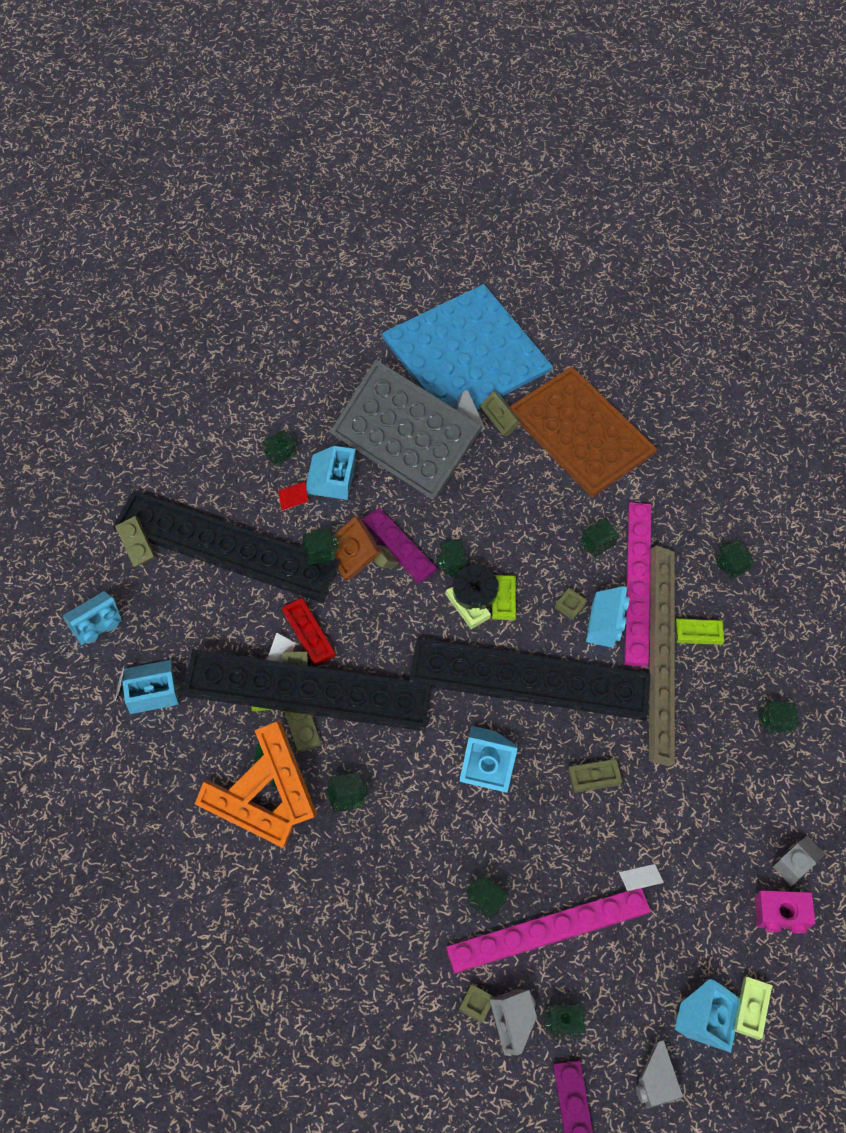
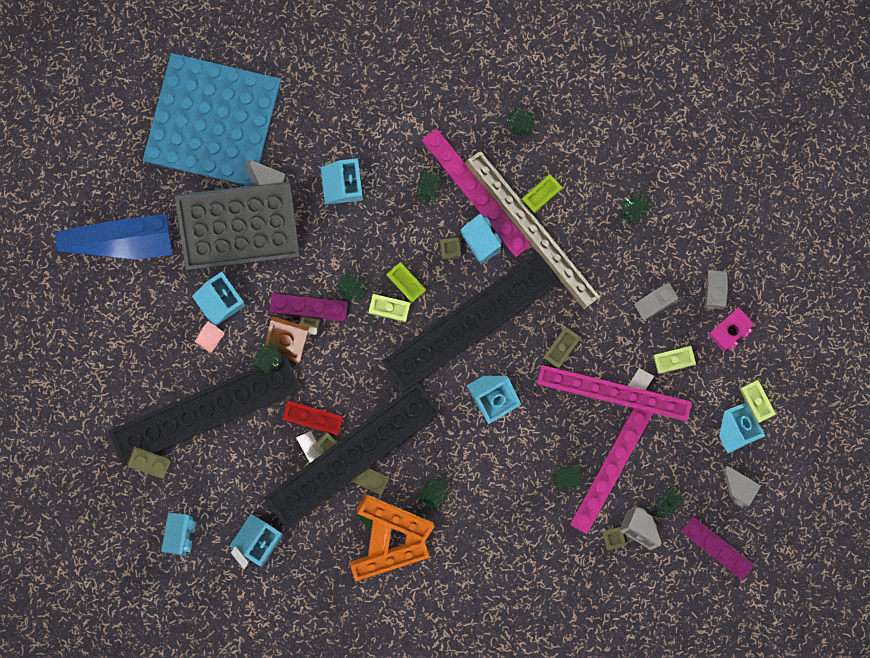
camera: 40 degrees left, 20 degrees up
clear green brick [262,429,298,468] -> none
black plate [452,563,499,610] -> none
olive plate [480,391,521,436] -> none
dark orange plate [510,366,657,498] -> none
none -> blue wedge [55,214,173,260]
none -> medium azure slope [321,158,363,205]
none -> dark pink plate [537,365,692,422]
none -> light grey slope [634,282,679,321]
none -> yellowish green plate [653,346,696,374]

